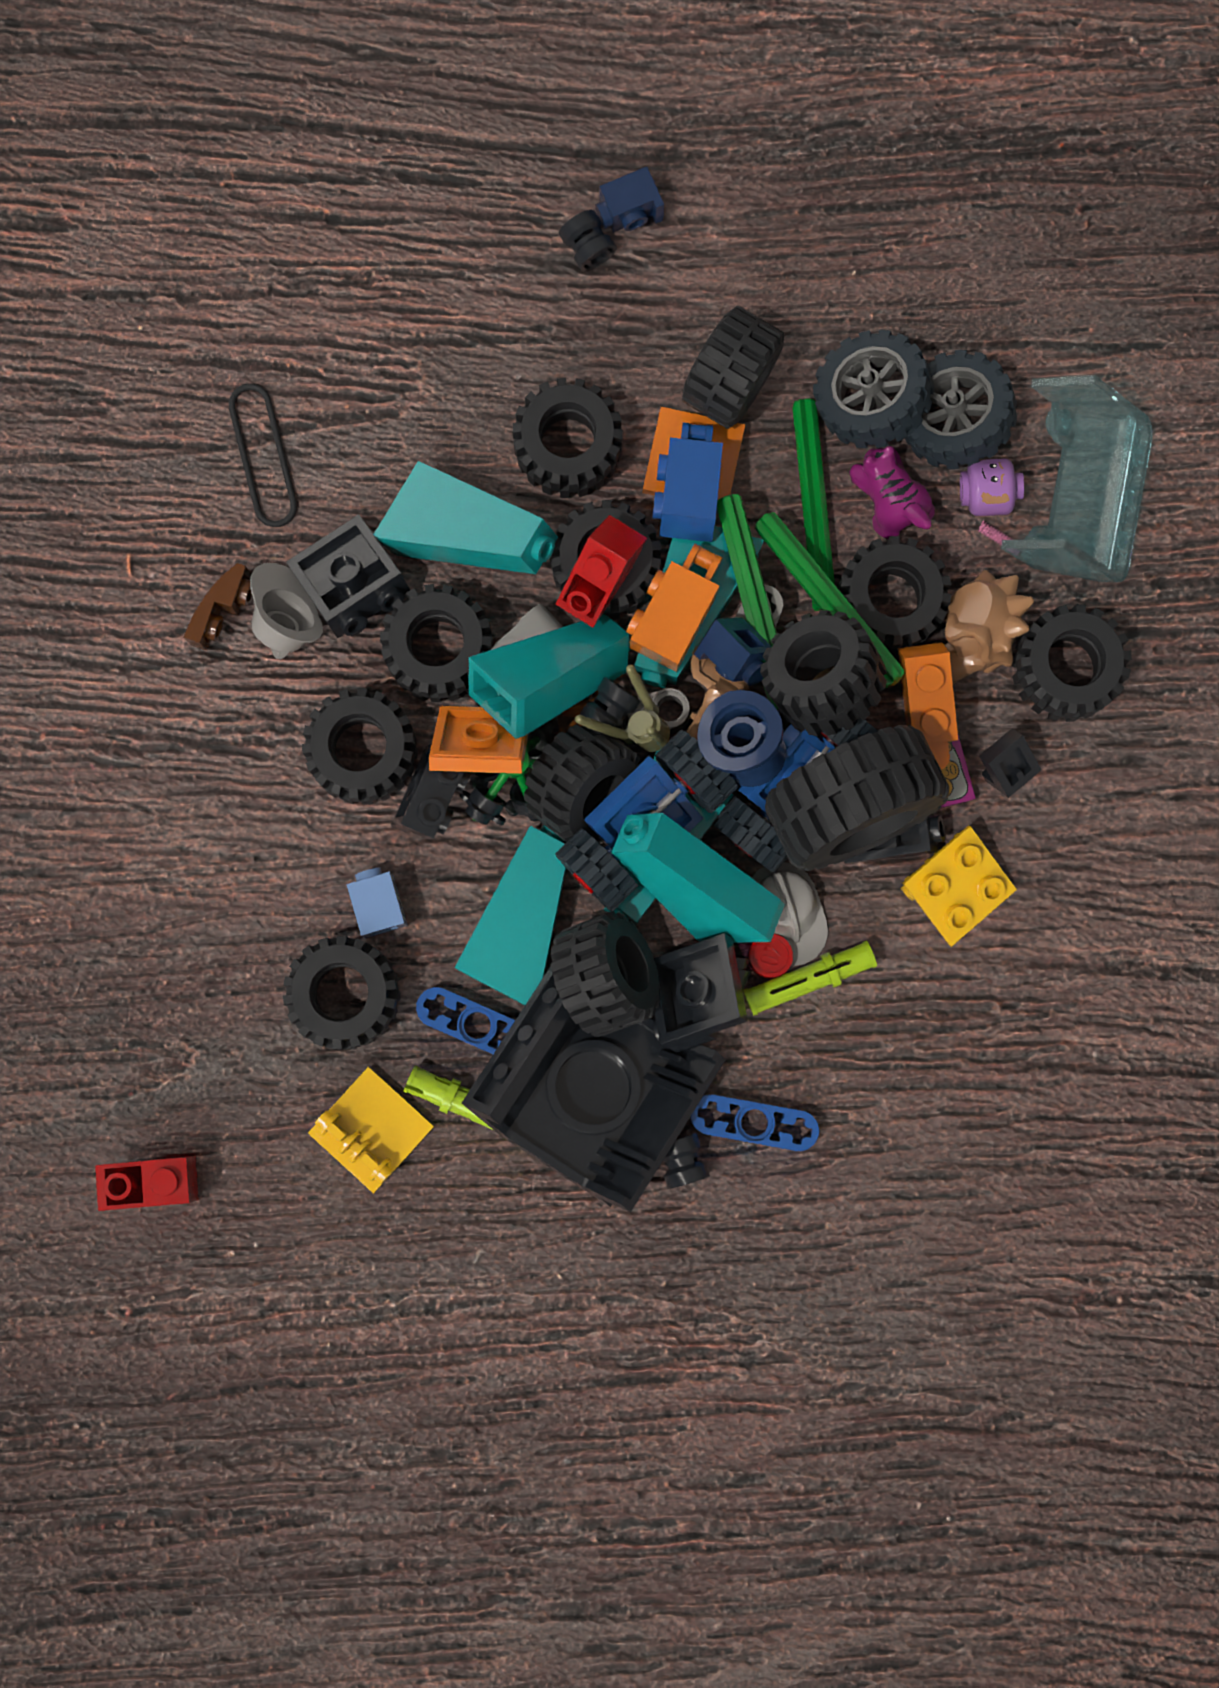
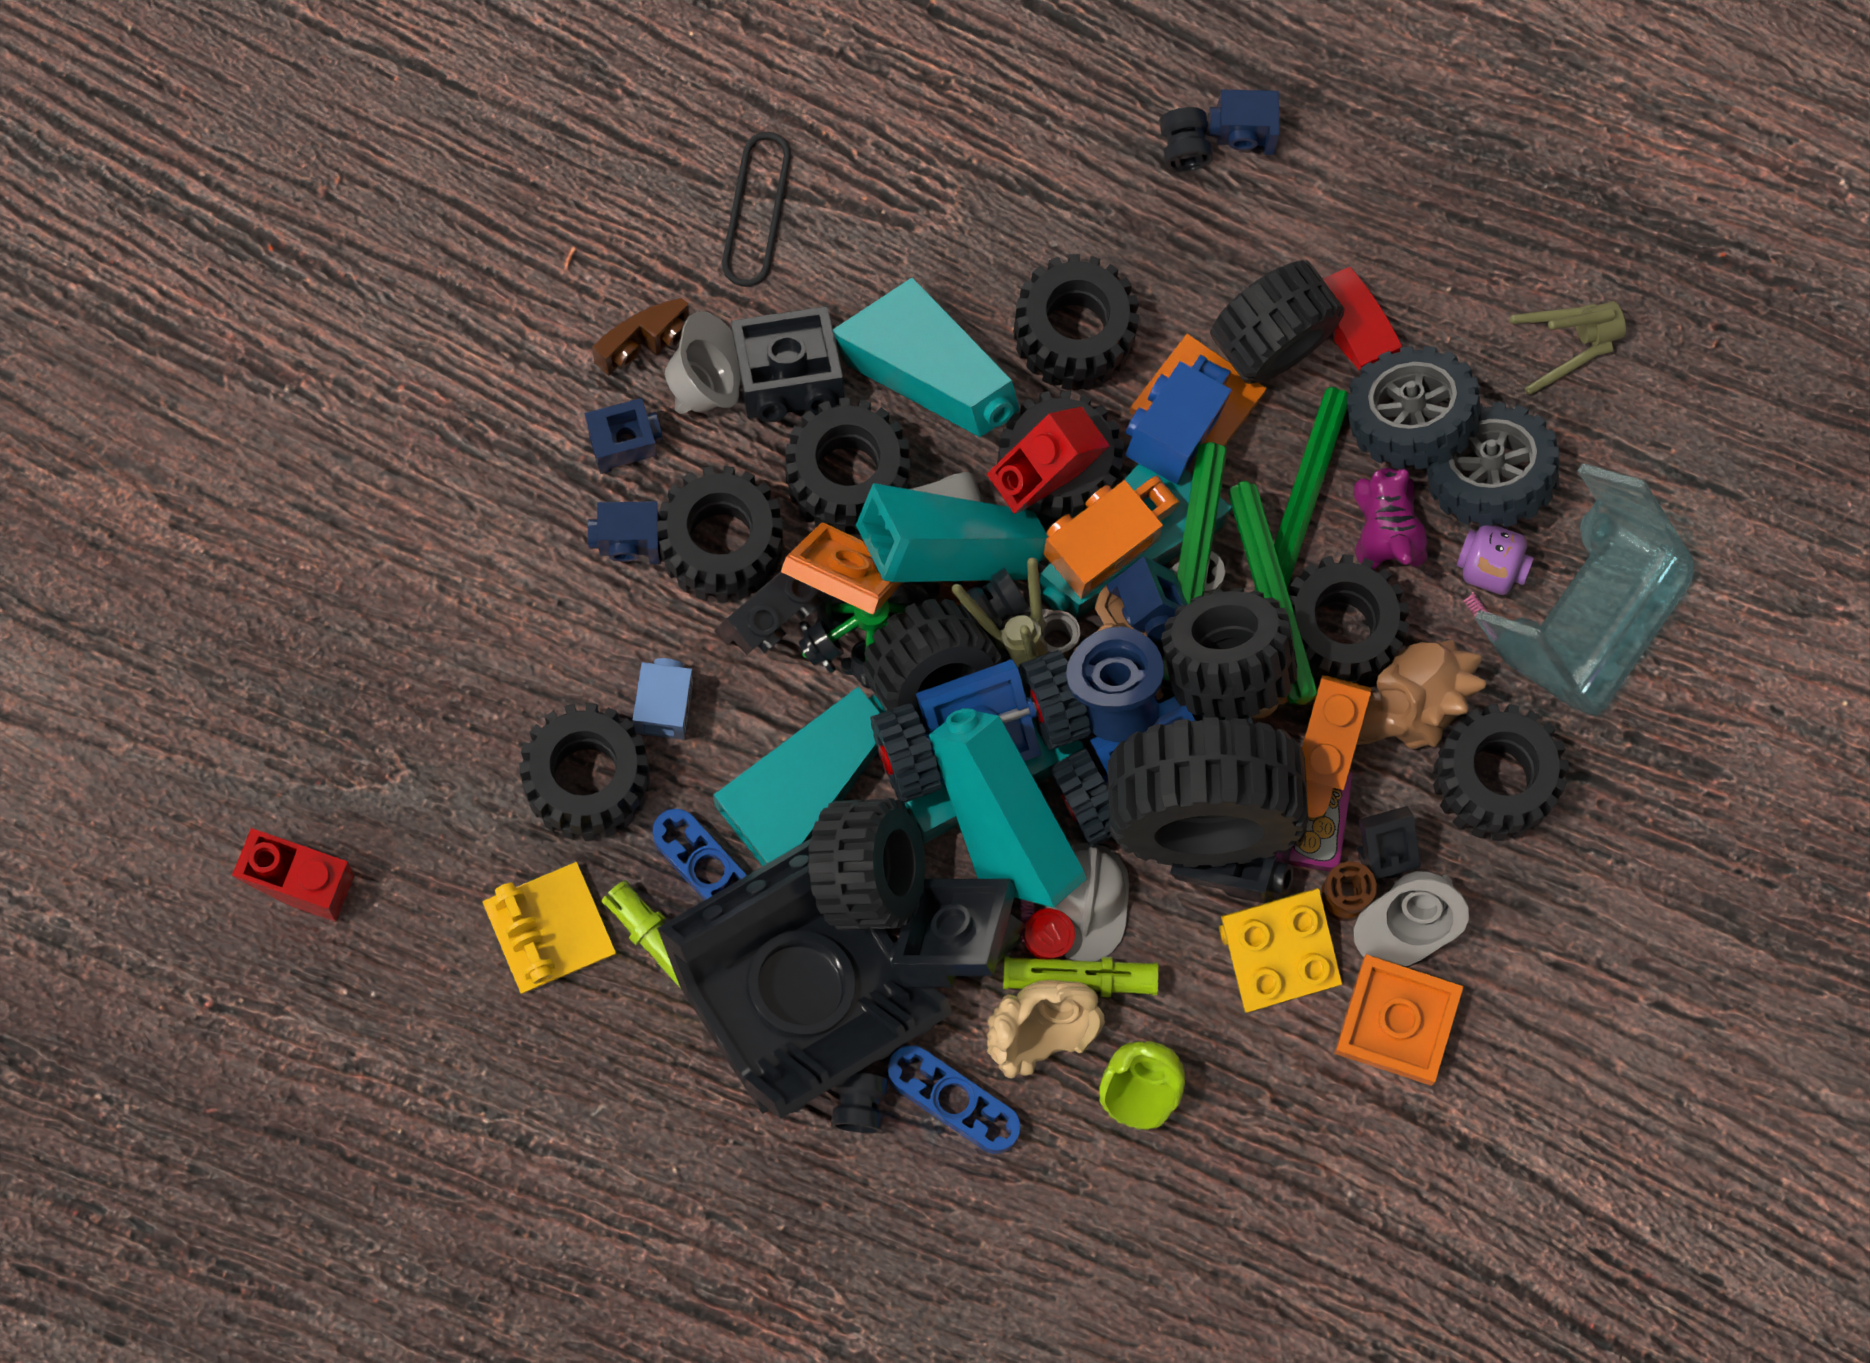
camera: 20 degrees right, 10 degrees down
none -> dark blue brick [584,398,663,474]
none -> dark blue brick [588,501,660,564]
none -> tan hair [987,980,1105,1078]
none -> lime hair [1099,1041,1185,1130]
none -> reddish brown wheel [1320,861,1377,922]
none -> red slope [1323,266,1402,371]
none -> orange plate [1334,954,1464,1086]
none -> light grey piece [1354,871,1469,967]
none -> olive plant [1509,301,1626,395]

